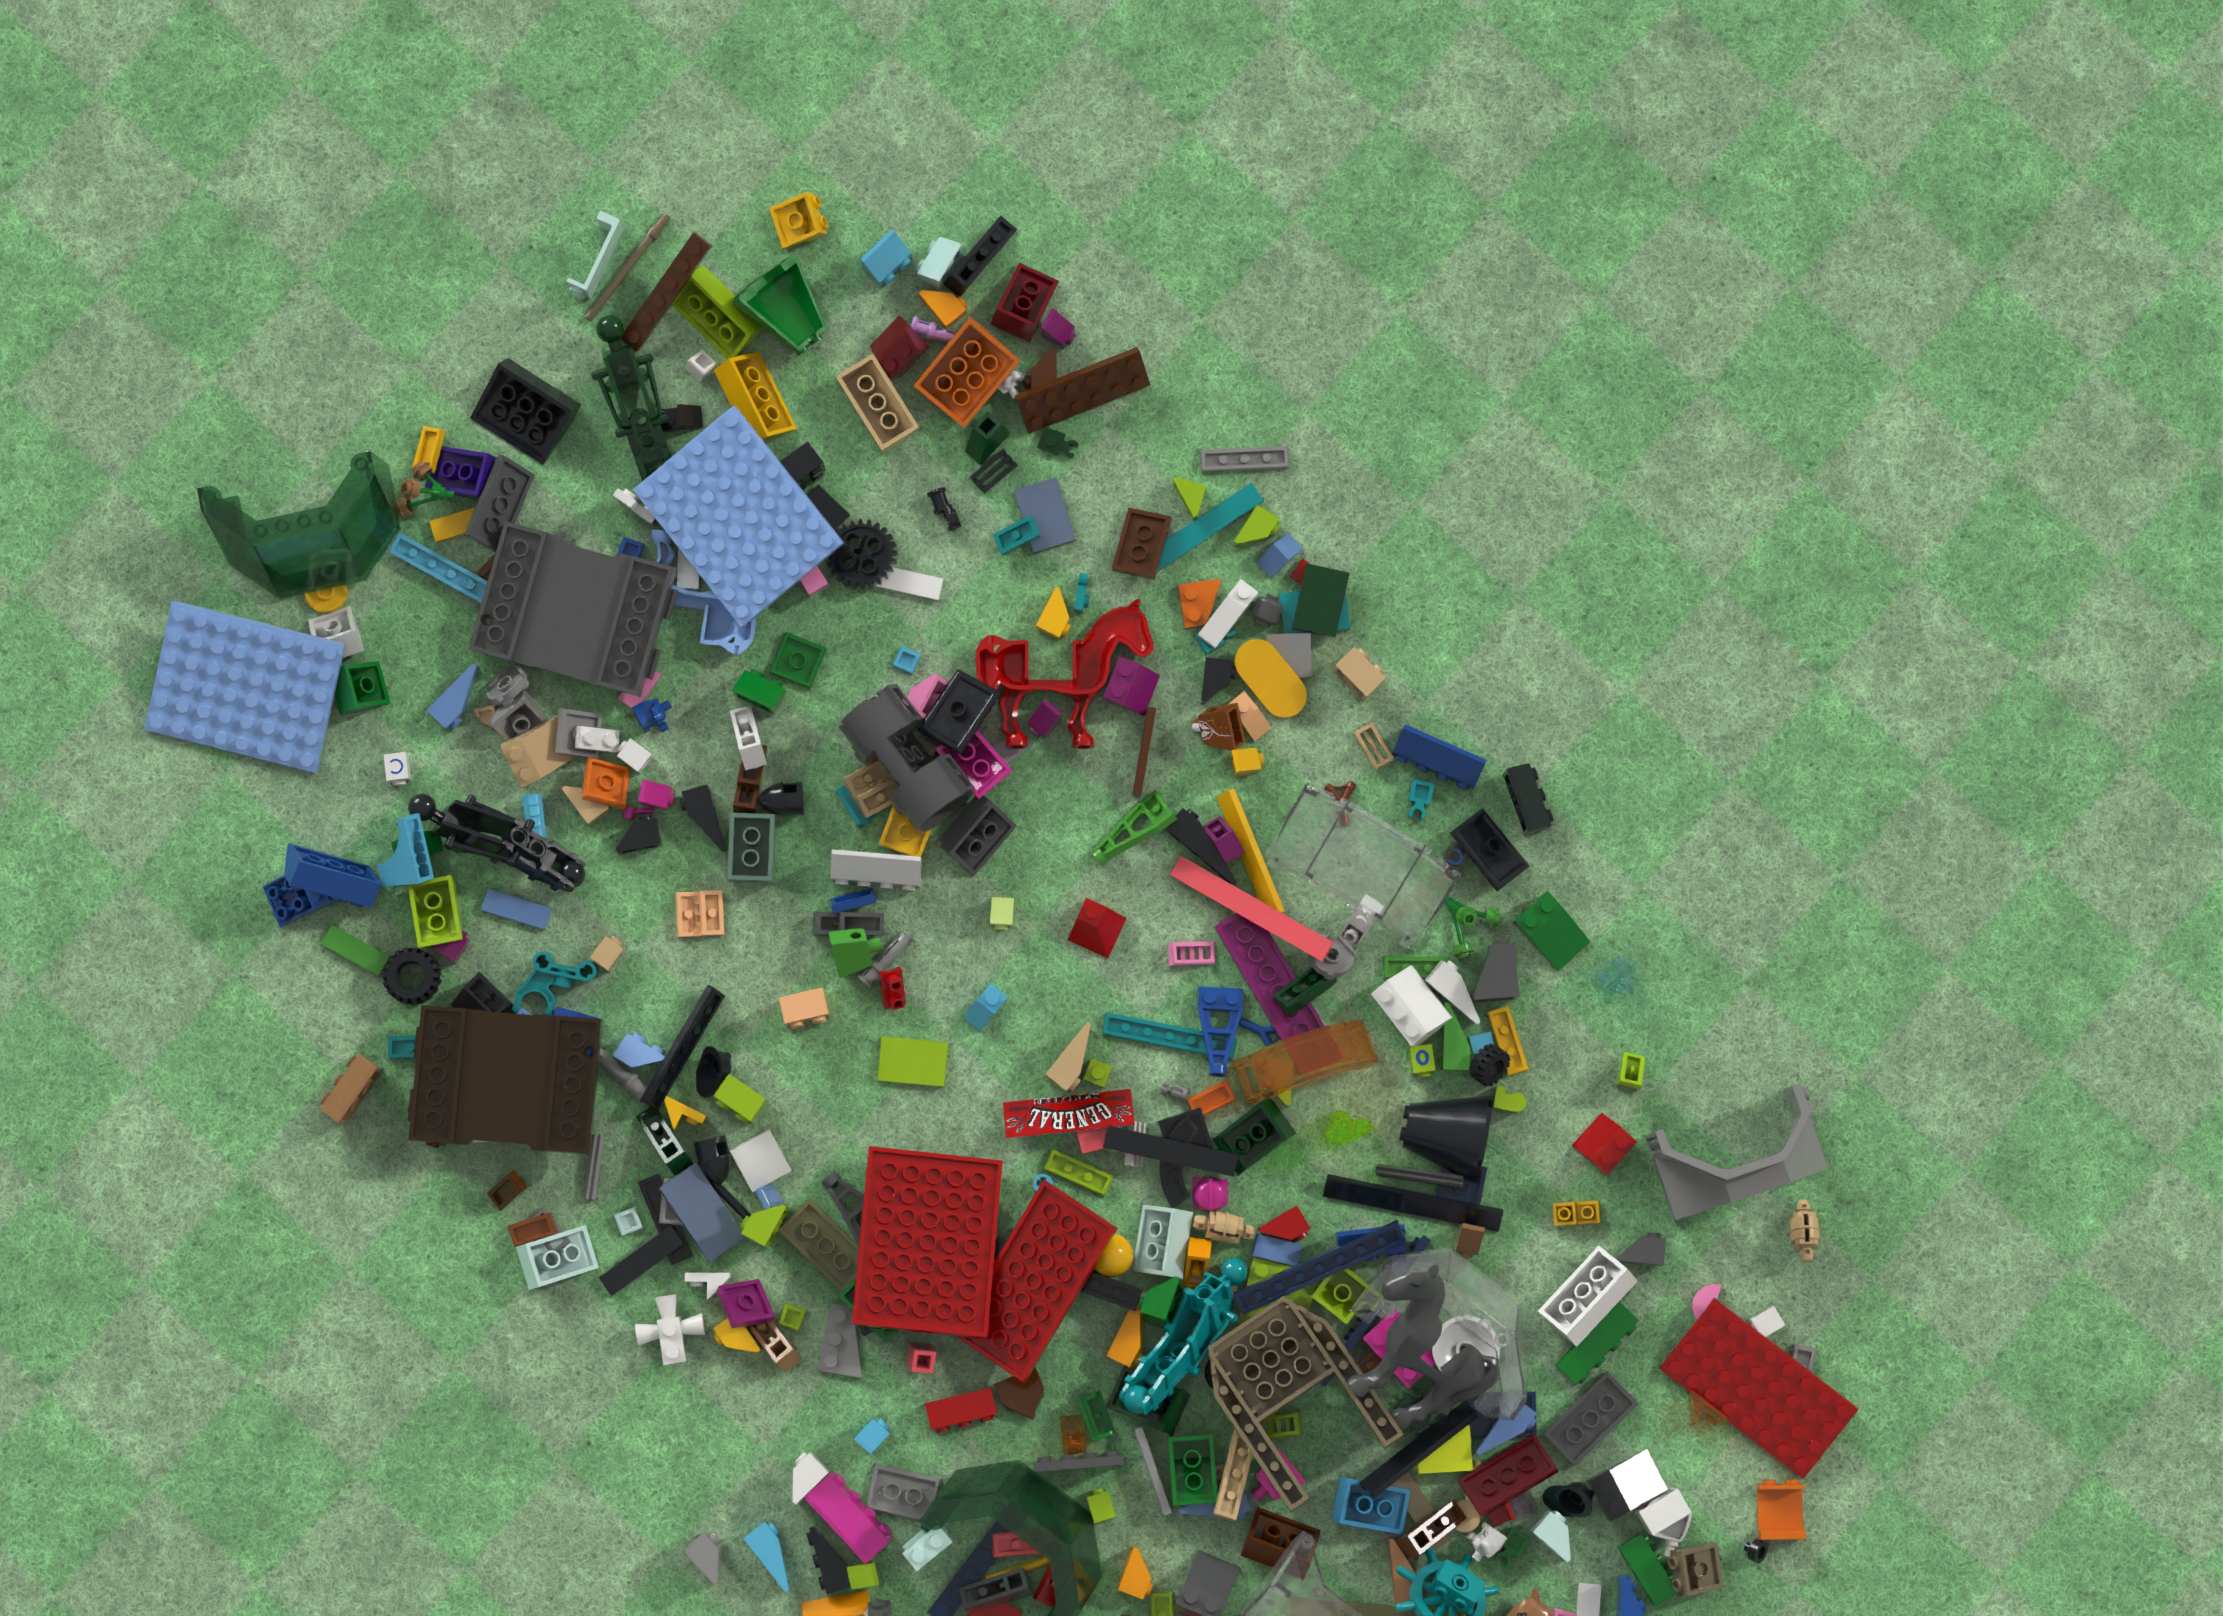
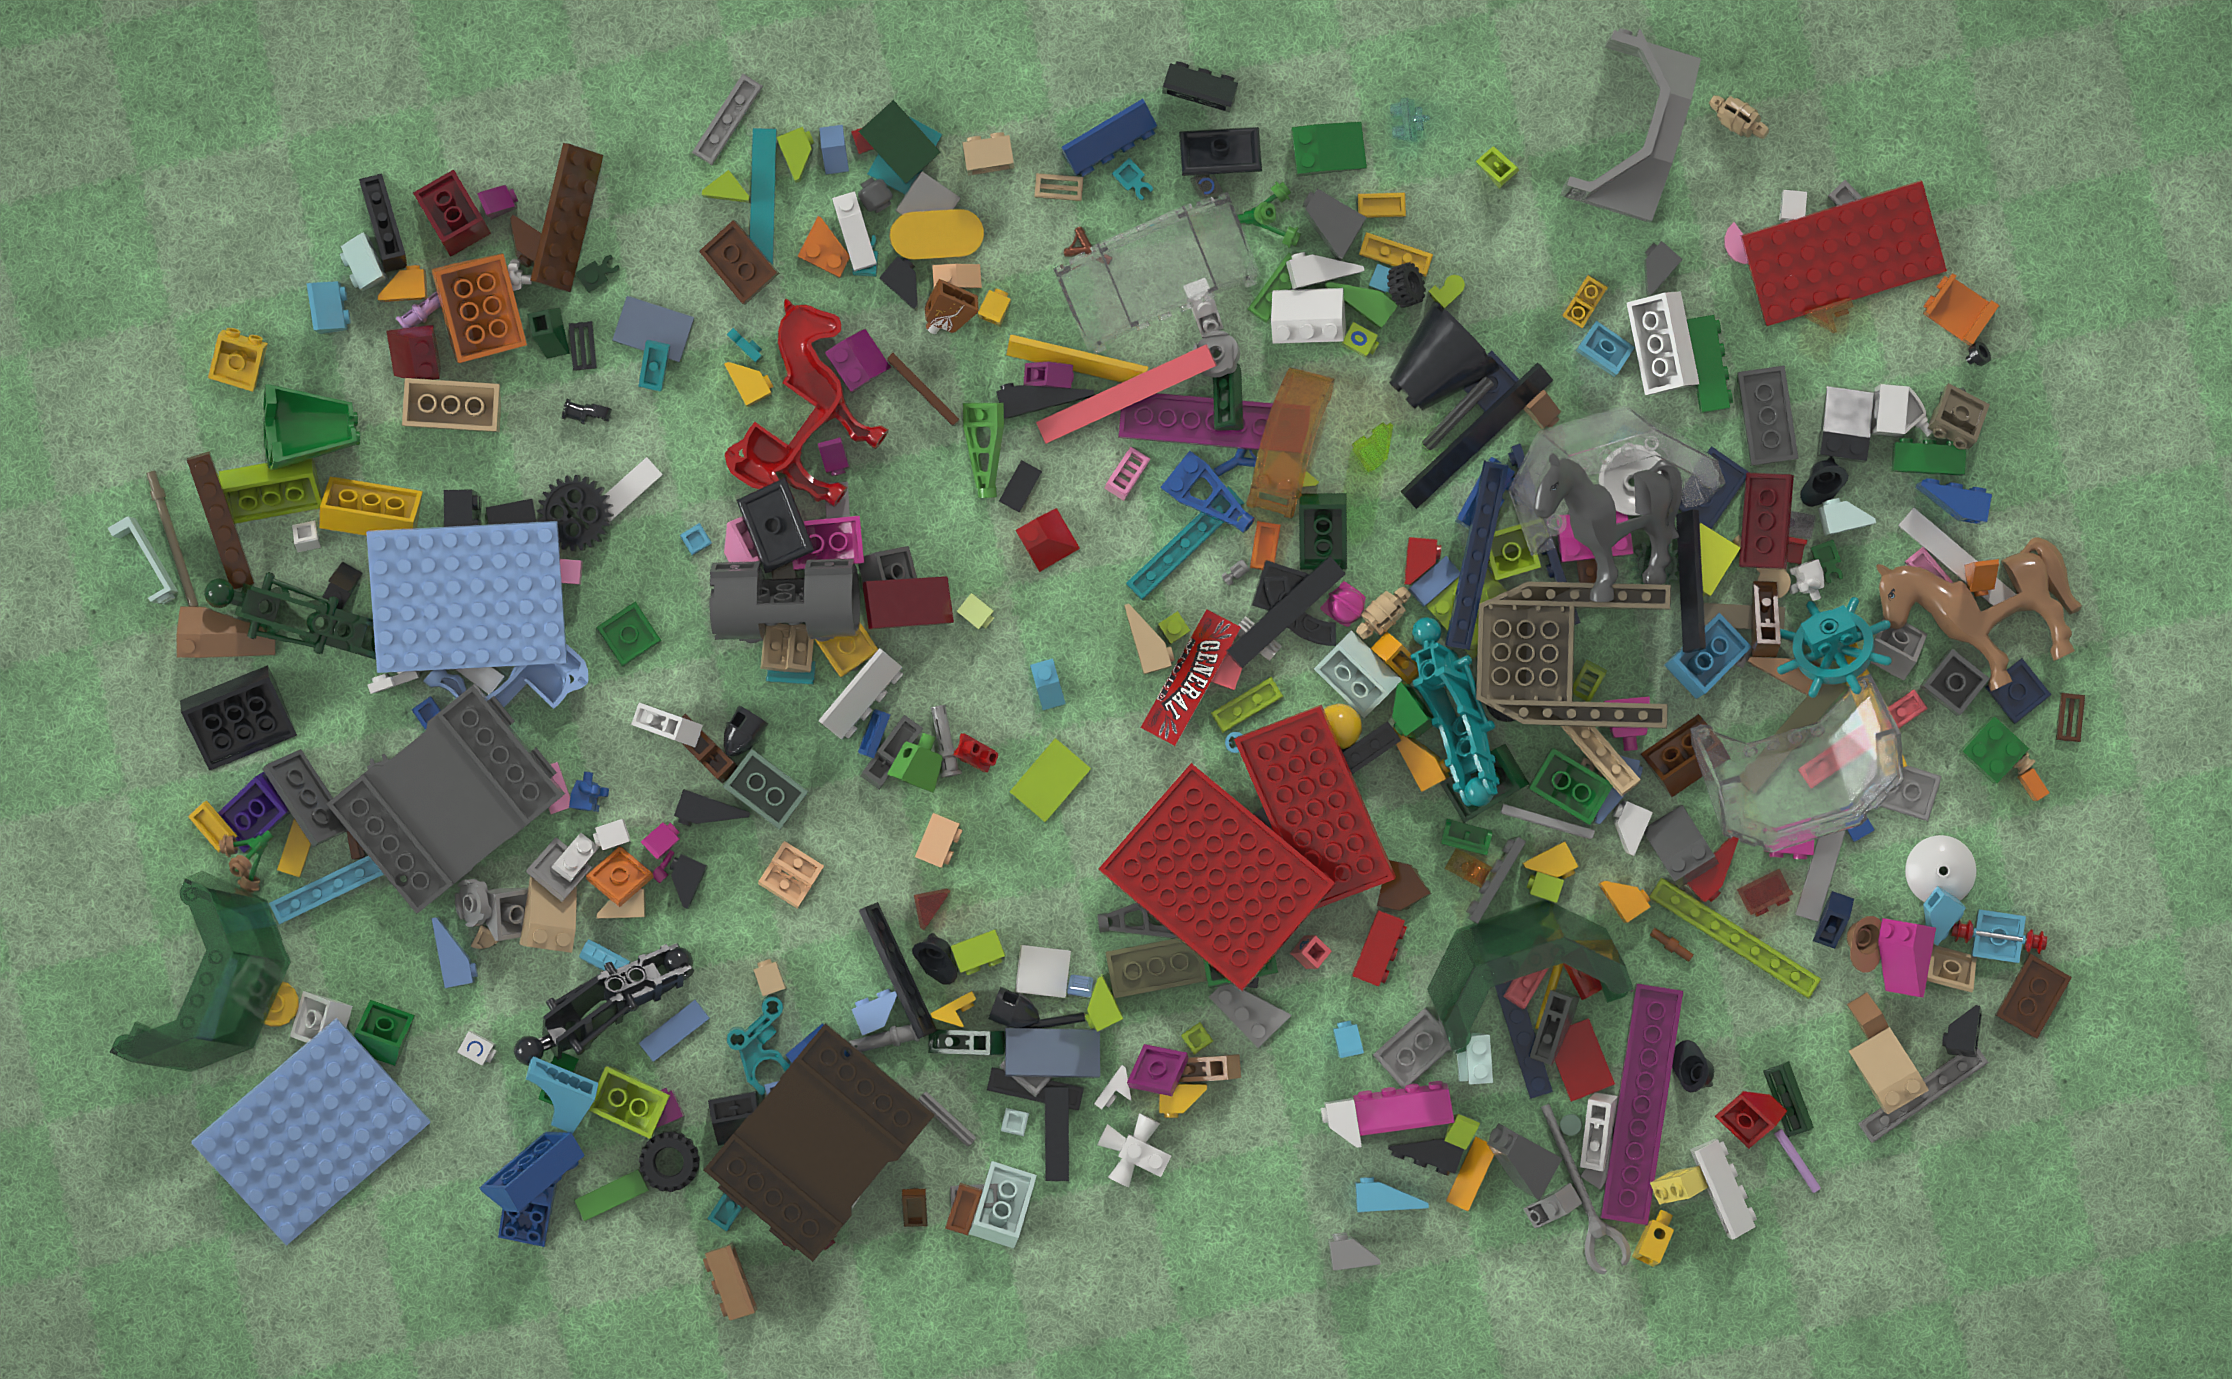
camera: 50 degrees left, 5 degrees up
green slope [732,669,786,715] -> none
medium blue slope [1474,1397,1537,1455] -> none
red slope [1572,1113,1637,1176] -> none
none -> medium nougat wedge [176,606,276,658]
none -> dark red tile [862,576,954,630]
none -> clear red slope [914,888,951,930]
none -> black tile [999,460,1042,513]
none -> yellow tile [1358,193,1406,218]
none -> yellow slope [1522,841,1578,879]
none -> medium azure slope [1575,320,1635,377]
none -> white slope [1613,800,1653,856]

